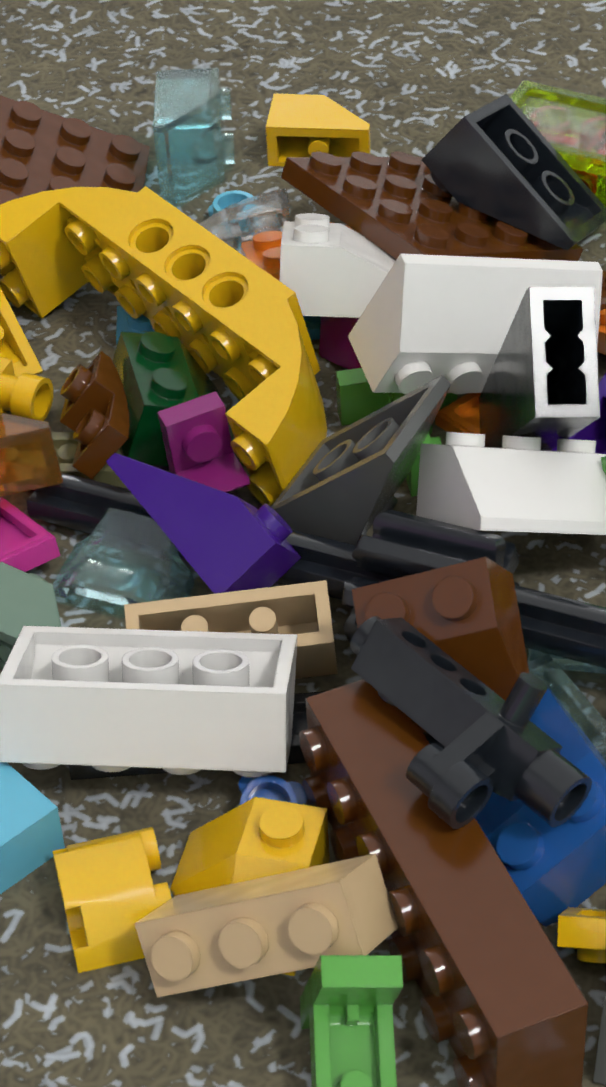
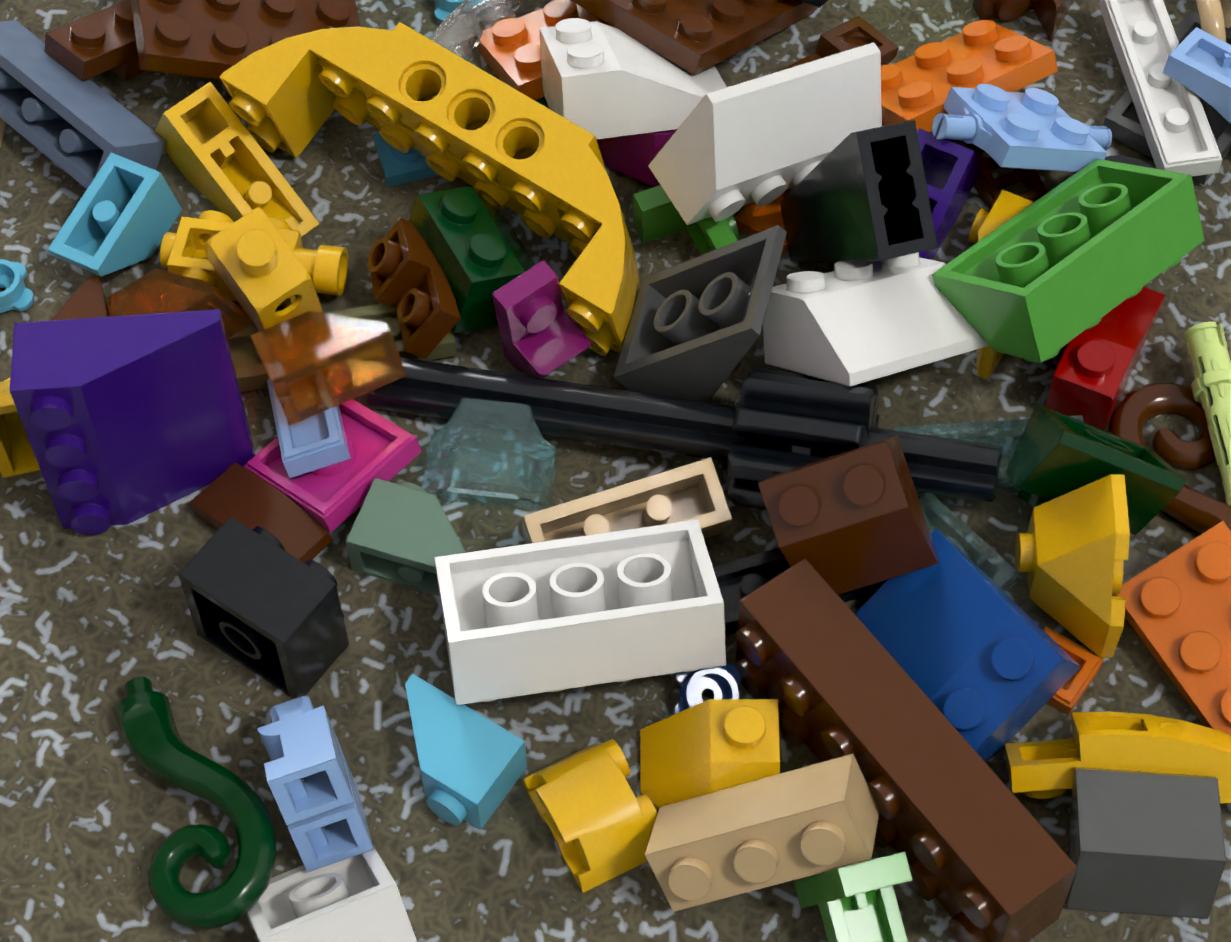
camera: 15 degrees left, 15 degrees up
dark purple slope [106,453,301,594] -> none
black piece [350,616,592,829] -> none

